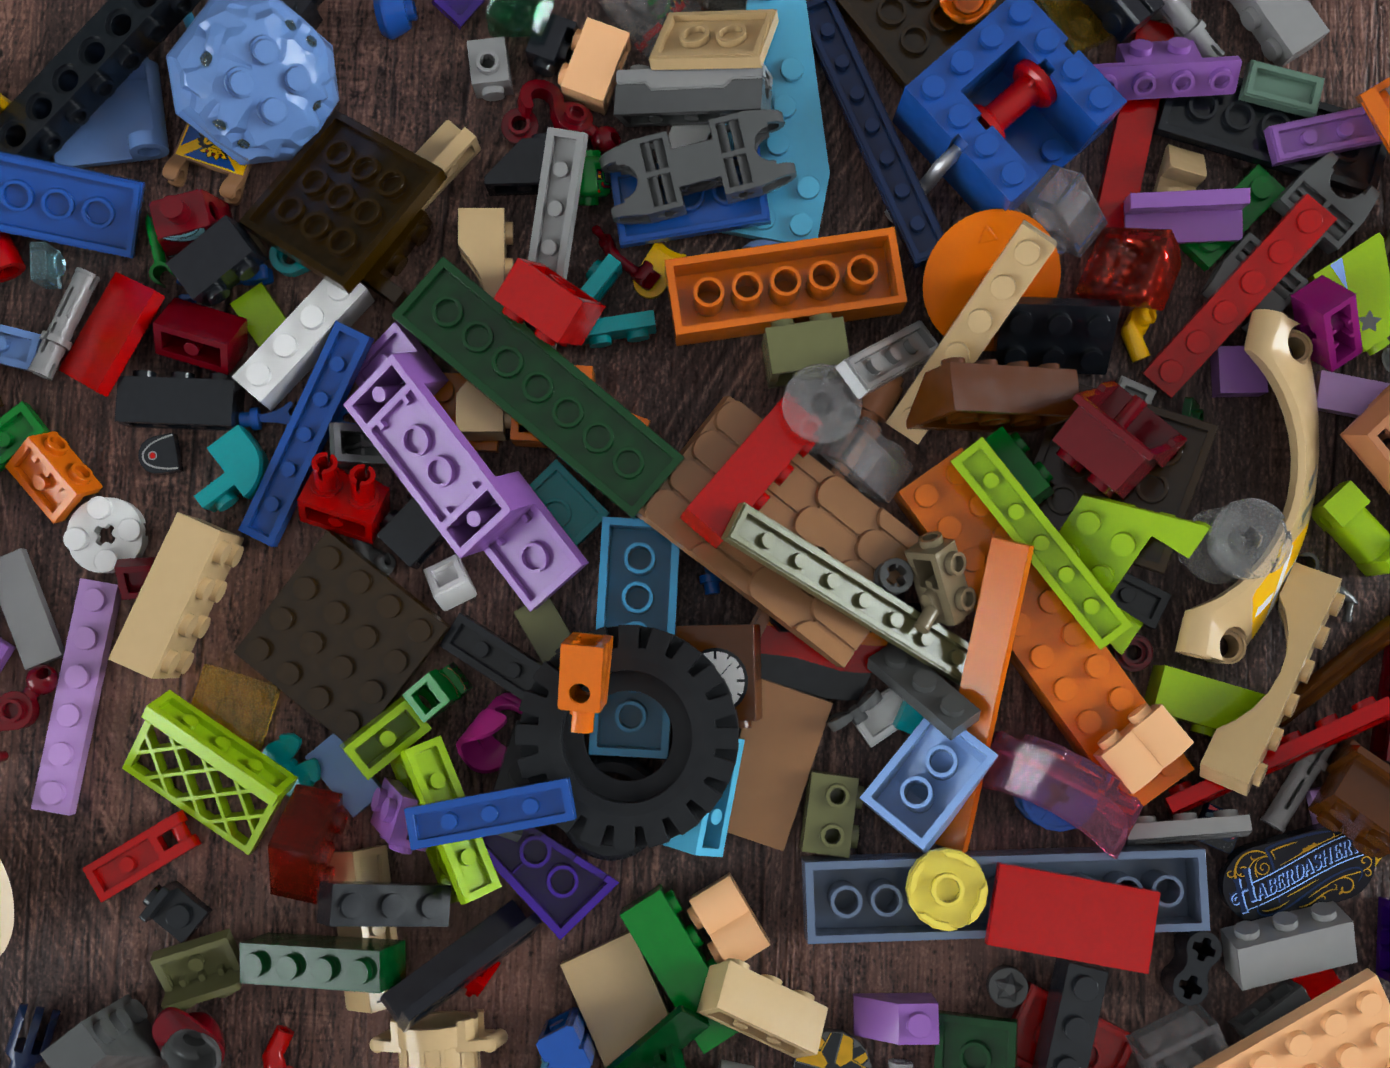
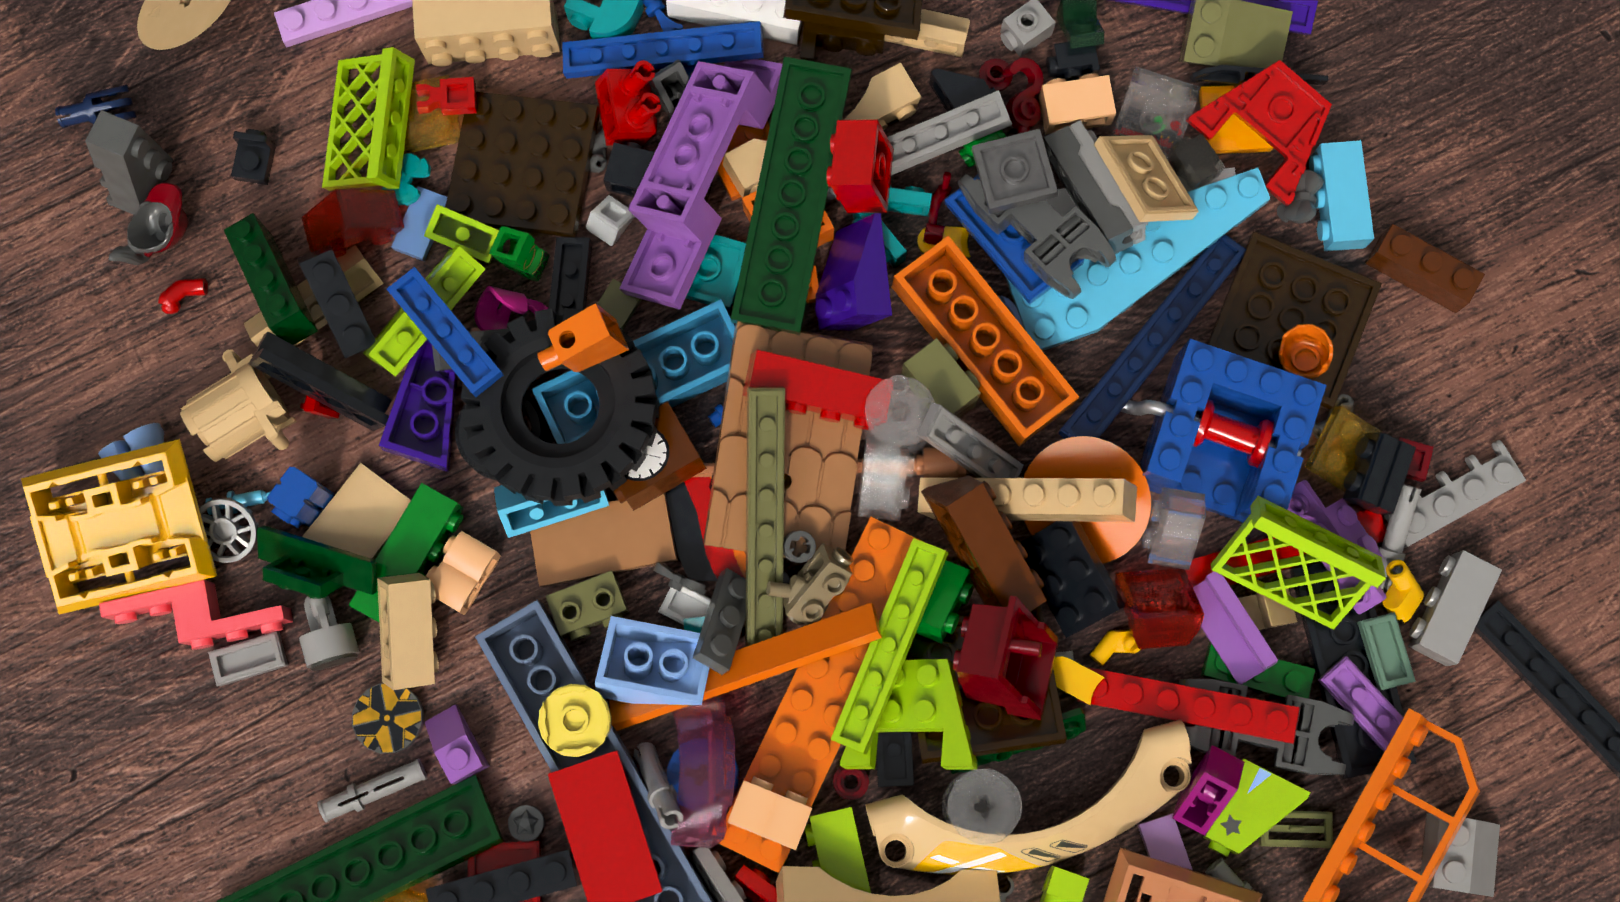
camera: 65 degrees right, 5 degrees down
red plate [82,810,202,903] -> none
olive bracket [150,929,242,1010] -> none
medium lavender bracket [370,777,427,854] -> none
medium lavender piece [1210,346,1268,398] -> none
none -> red plate [416,77,477,116]
none -> light grey pin [633,742,683,829]
none -> dark purple slope [815,213,892,331]
none -> flat silver plate [972,129,1058,214]
none -> yellow piece [1053,656,1105,705]
none -> lime fence [1211,496,1386,630]
none -> yellow piece [1382,560,1424,623]

